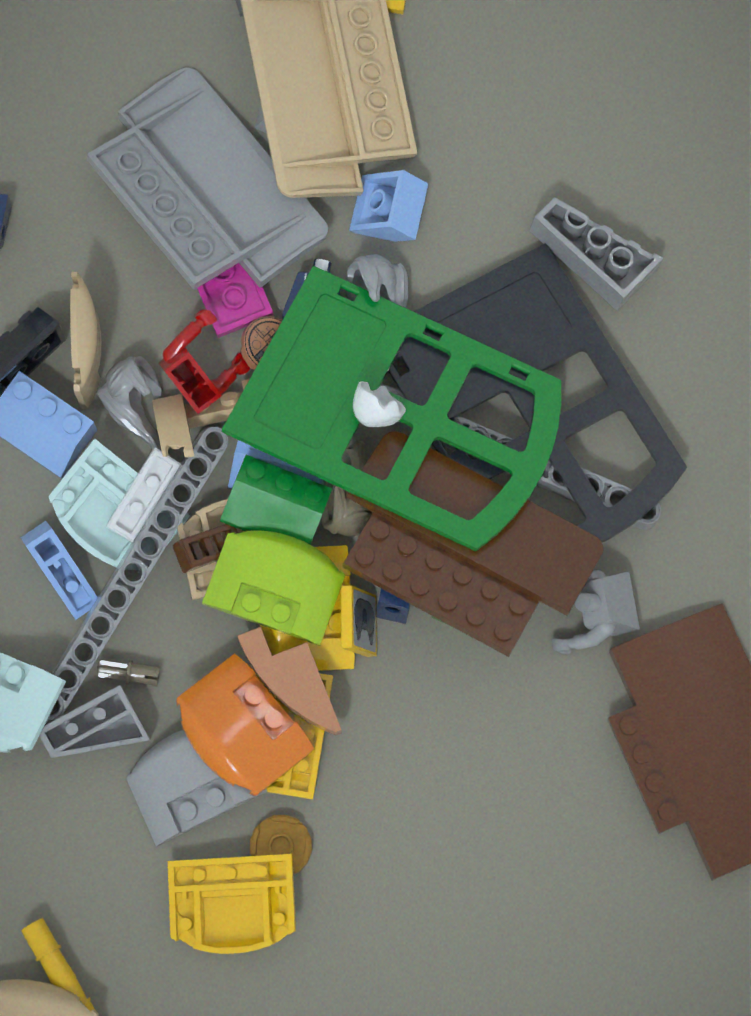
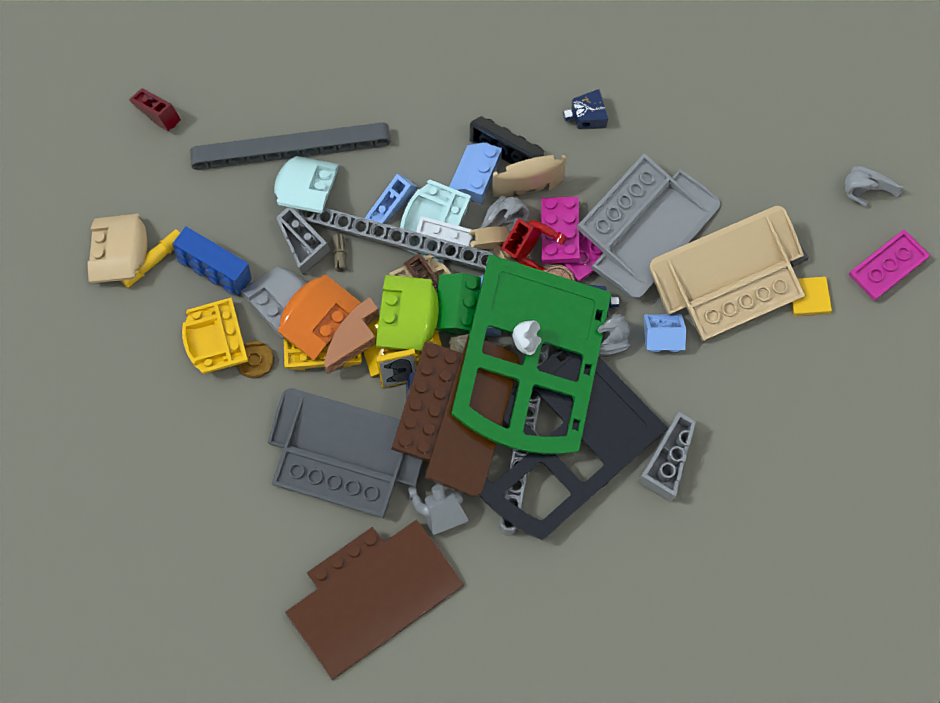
camera: 75 degrees right, 10 degrees down
none -> blue brick [172,226,252,296]
none -> dark grey slope [268,388,424,518]
none -> dark pink plate [542,197,580,264]

